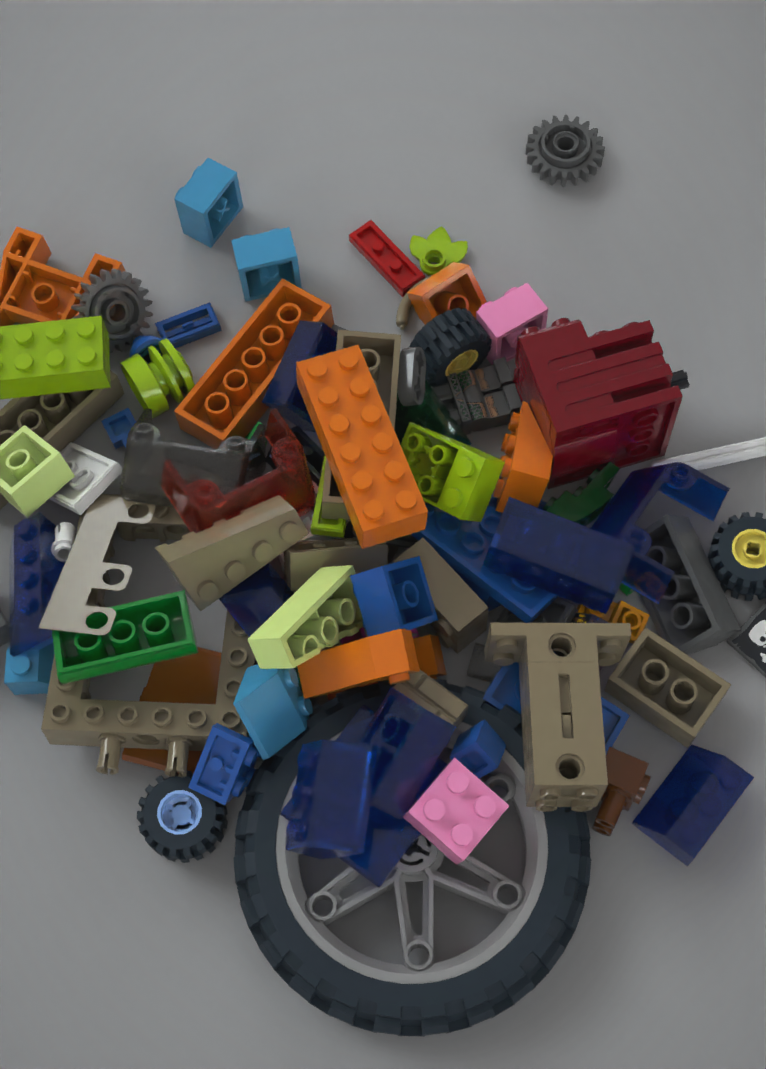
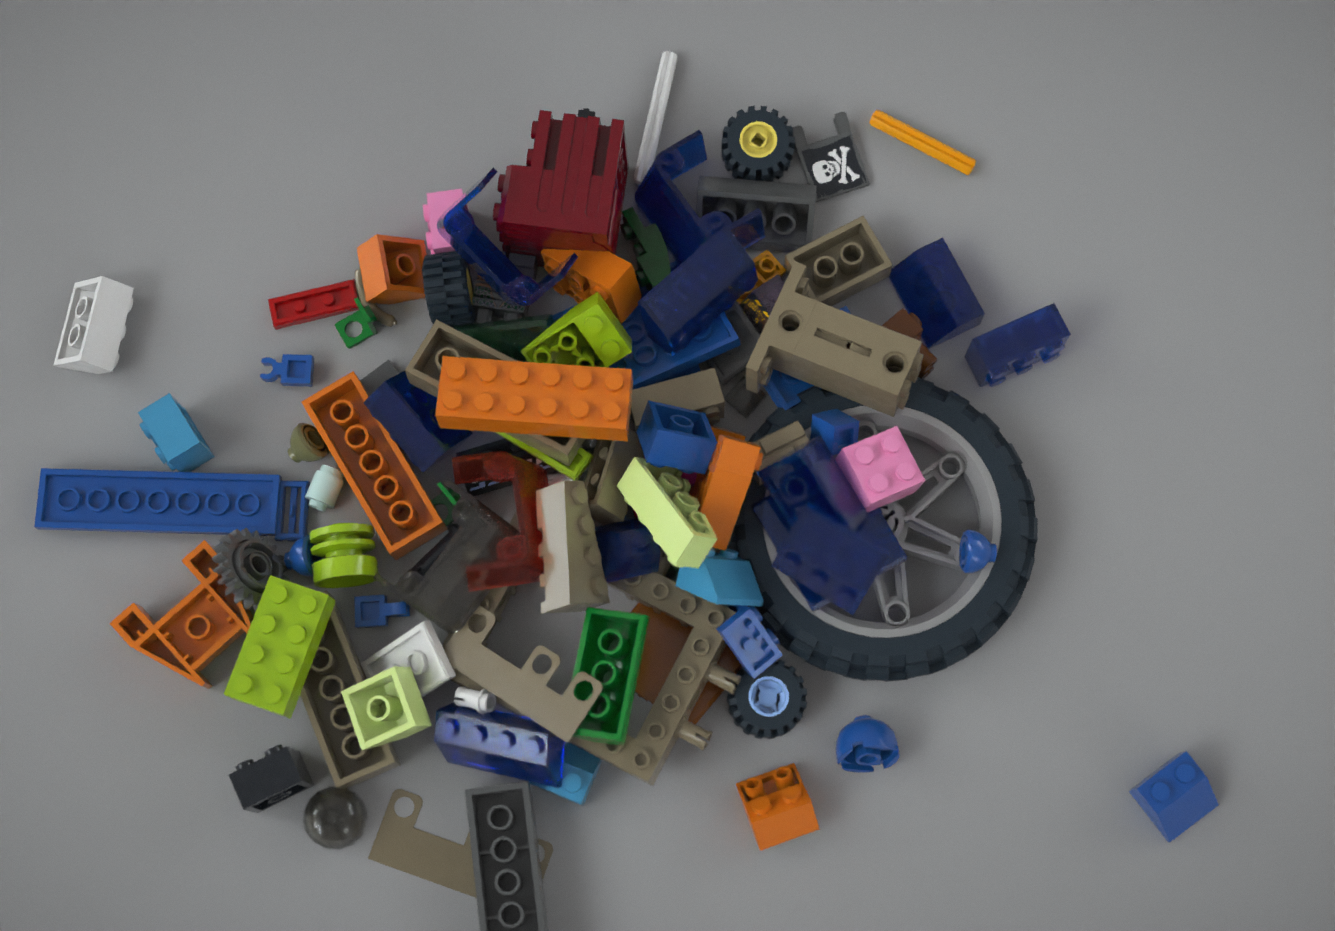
camera: 65 degrees left, 10 degrees up
dark azure brick [231,227,302,302] -> none
dark grey beam [398,347,426,406] -> none
lime plate [409,226,468,275] -> none
dark grey gear [525,115,605,187] -> none
none -> blue plate [34,468,282,536]
none -> white slope [53,276,134,374]
none -> blue plate [260,354,315,387]
none -> olive brick [287,423,328,463]
none -> light aqua brick [305,465,344,512]
none -> green bracket [335,297,378,349]
none -> clear blue windscreen [437,167,578,307]
none -> orange slope [736,763,819,851]
none -> blue cylinder [836,715,900,773]
none -> blue brick [959,529,997,573]
none -> clear blue brick [964,303,1071,387]

